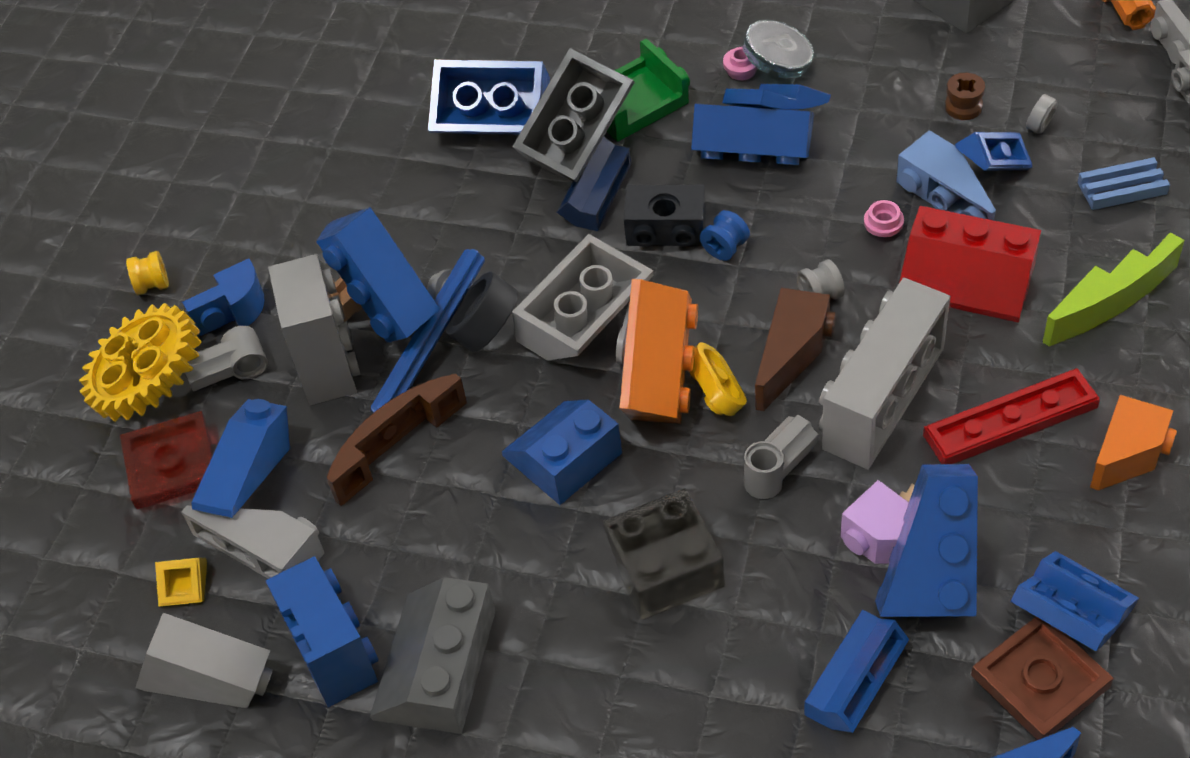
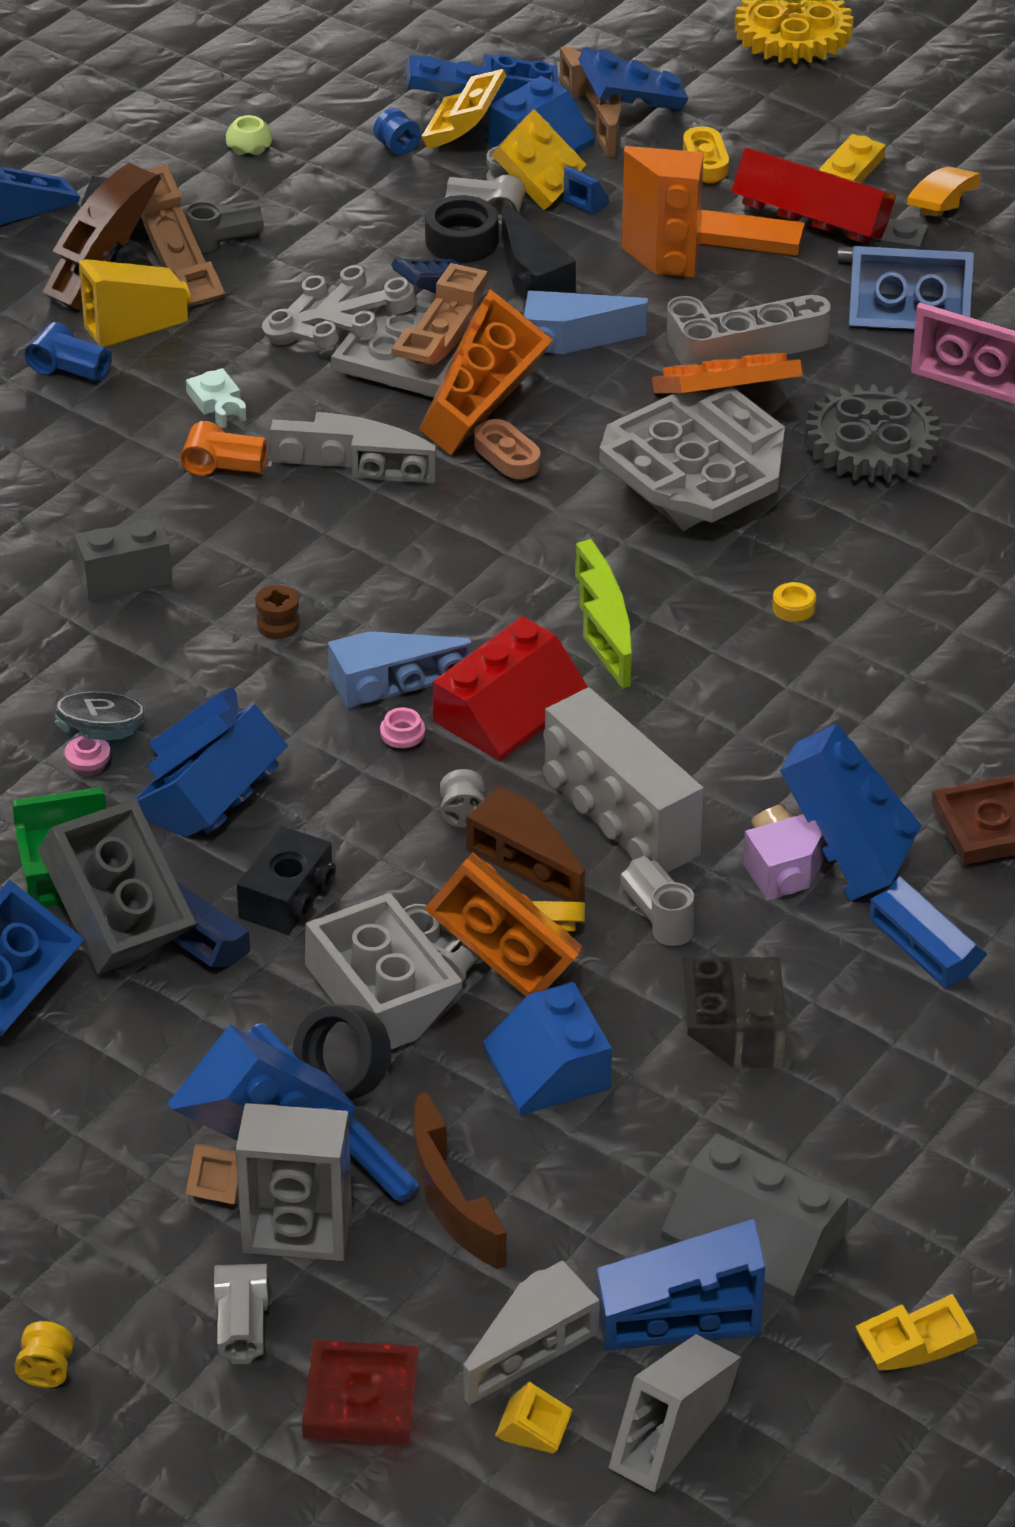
camera: 75 degrees left, 10 degrees down
yellow gear [79,303,202,421] -> none
blue brick [182,258,265,337] -> none
blue slope [191,399,290,518] -> none
blue wheel [700,210,750,261] -> none
red tile [923,368,1100,464] -> none
blue slope [955,132,1033,171] -> none
blue slope [1010,551,1139,651] -> none
light grey tile [1026,94,1058,134] -> none
medium blue tile [1077,157,1170,210] -> none
orange slope [1090,395,1177,490] -> none

